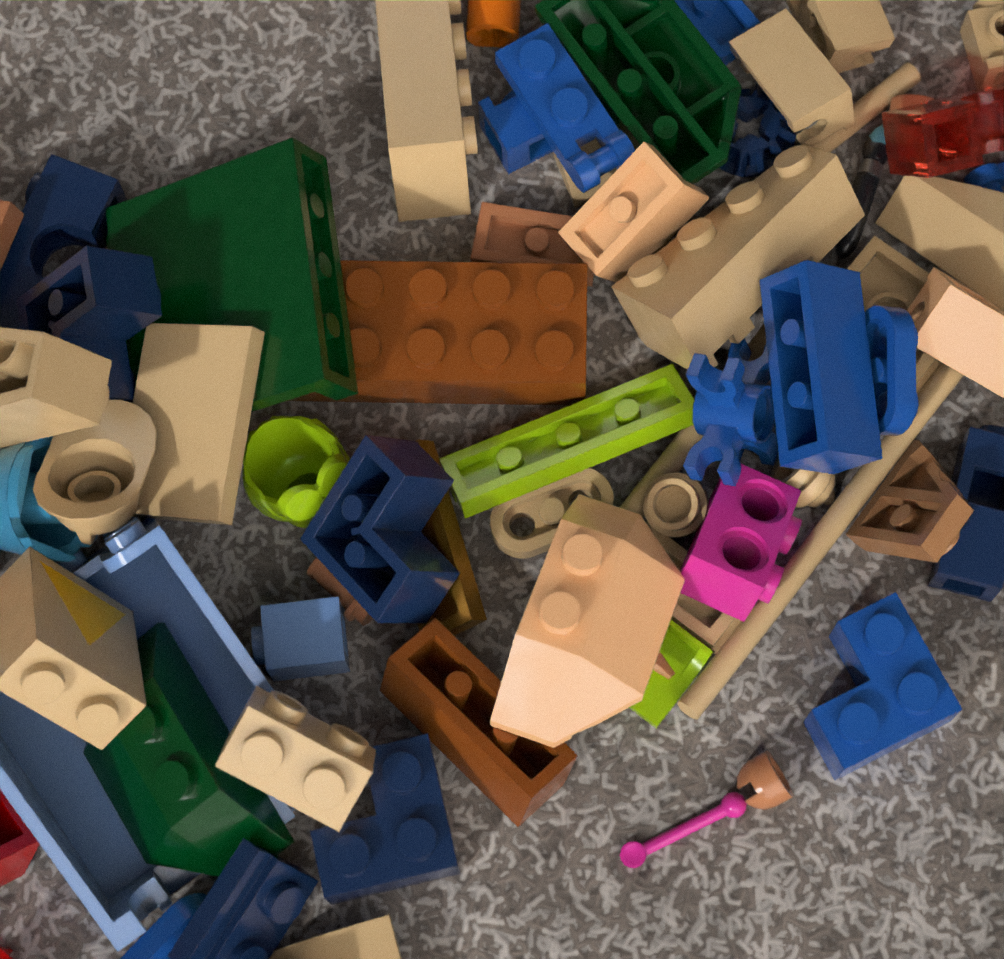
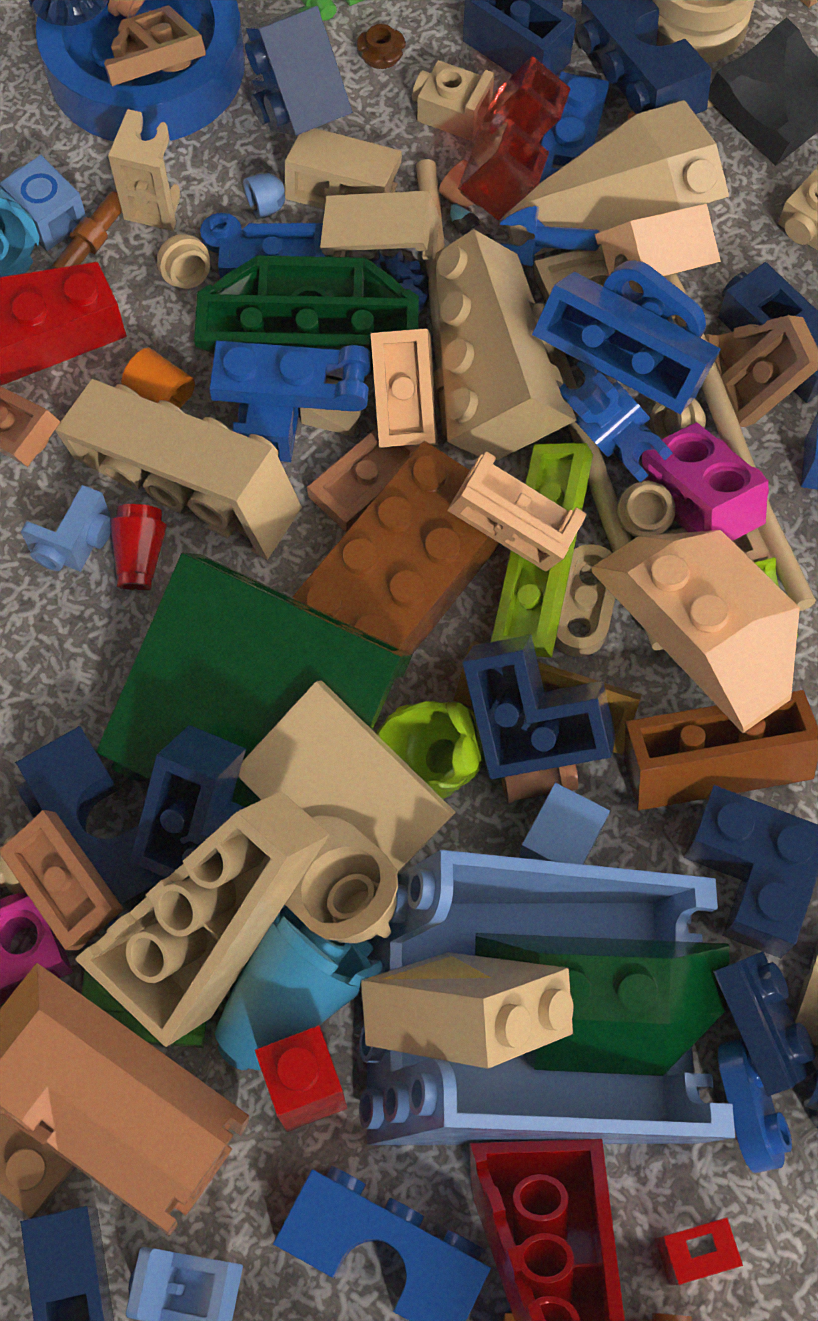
camera: 60 degrees left, 5 degrees down
tan brick [215,686,376,832] -> none
none -> medium blue bracket [20,485,112,572]
none -> red cone [110,504,167,590]
none -> light nougat hinge [447,451,586,572]
none -> blue bar [499,206,600,266]

